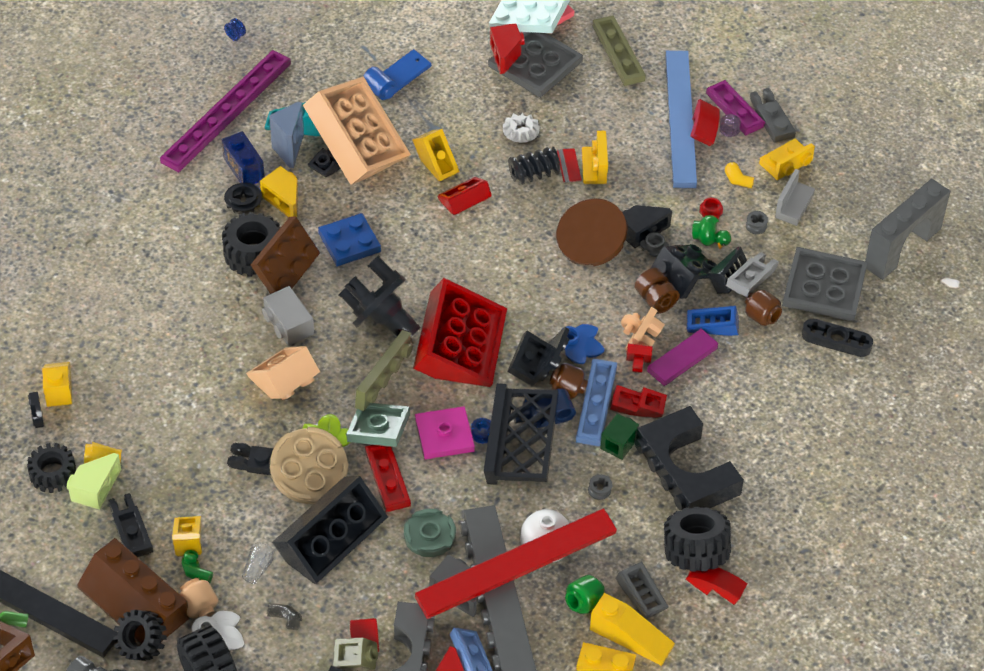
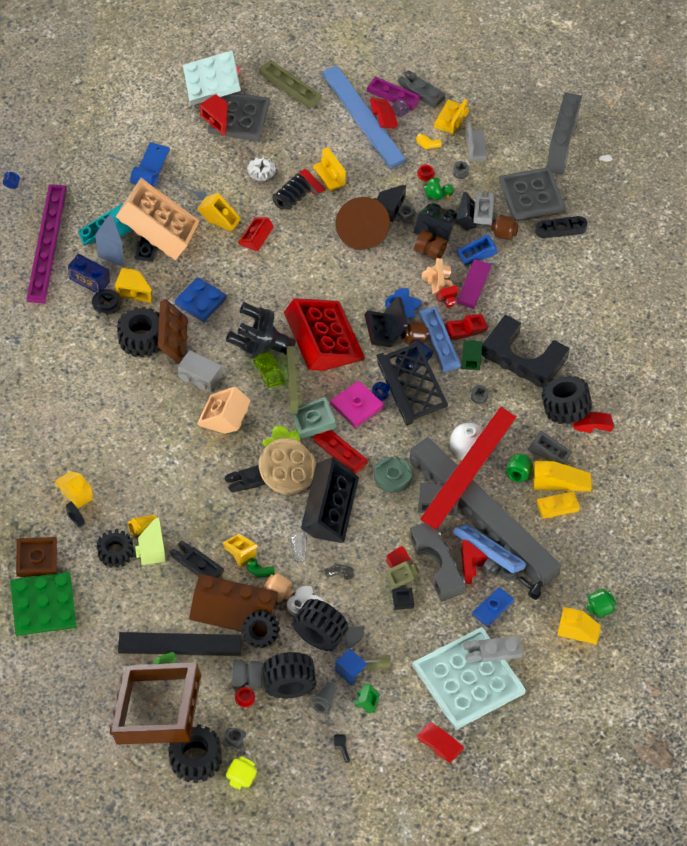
camera: 30 degrees left, 5 degrees up
none -> clear neon green slope [253,352,285,388]

